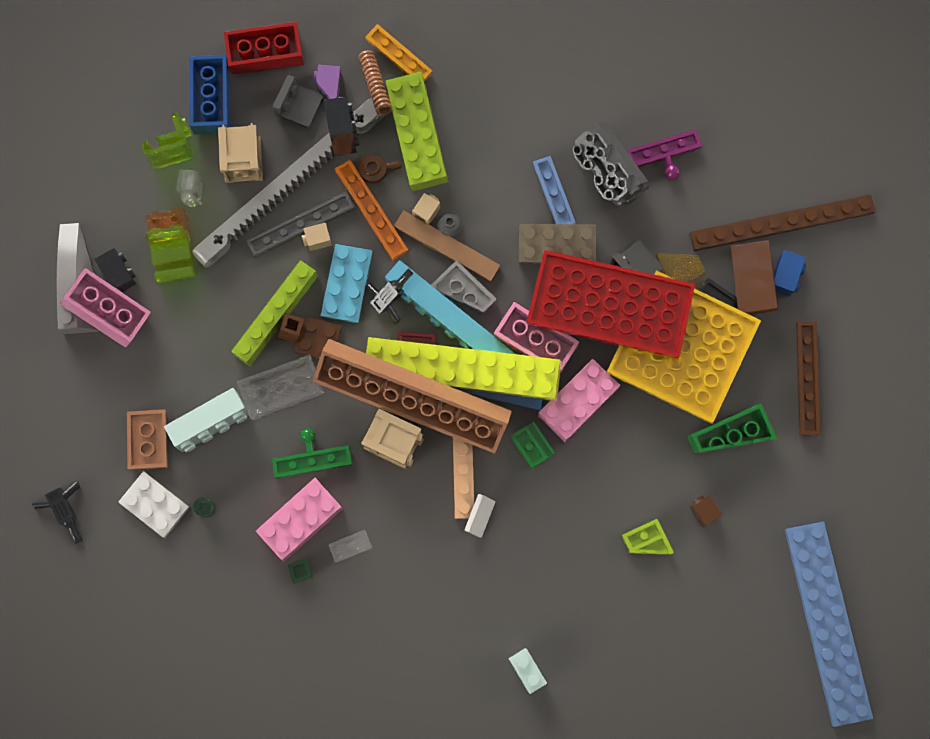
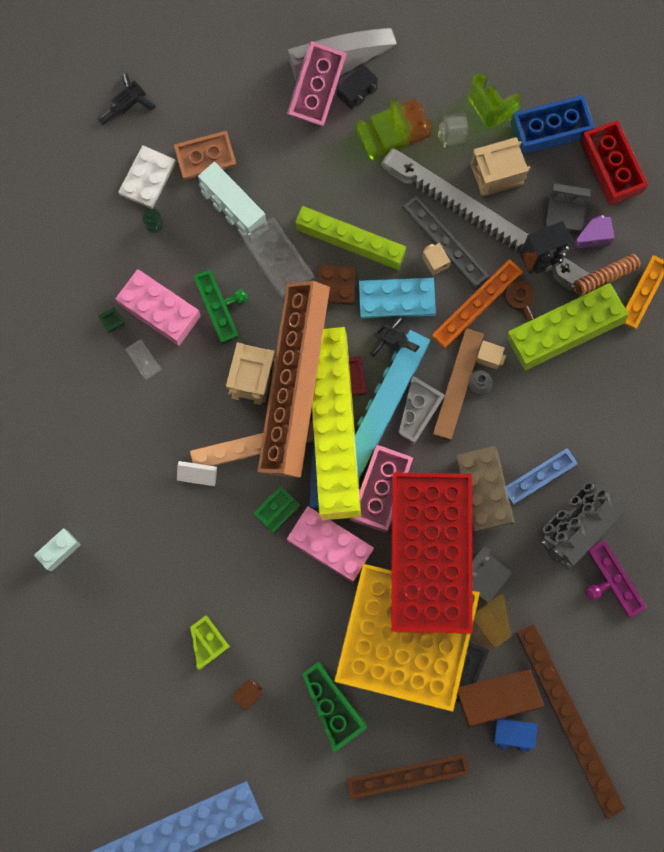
camera: 80 degrees right, 0 degrees up
reddish brown brick [278,313,304,344] -> none

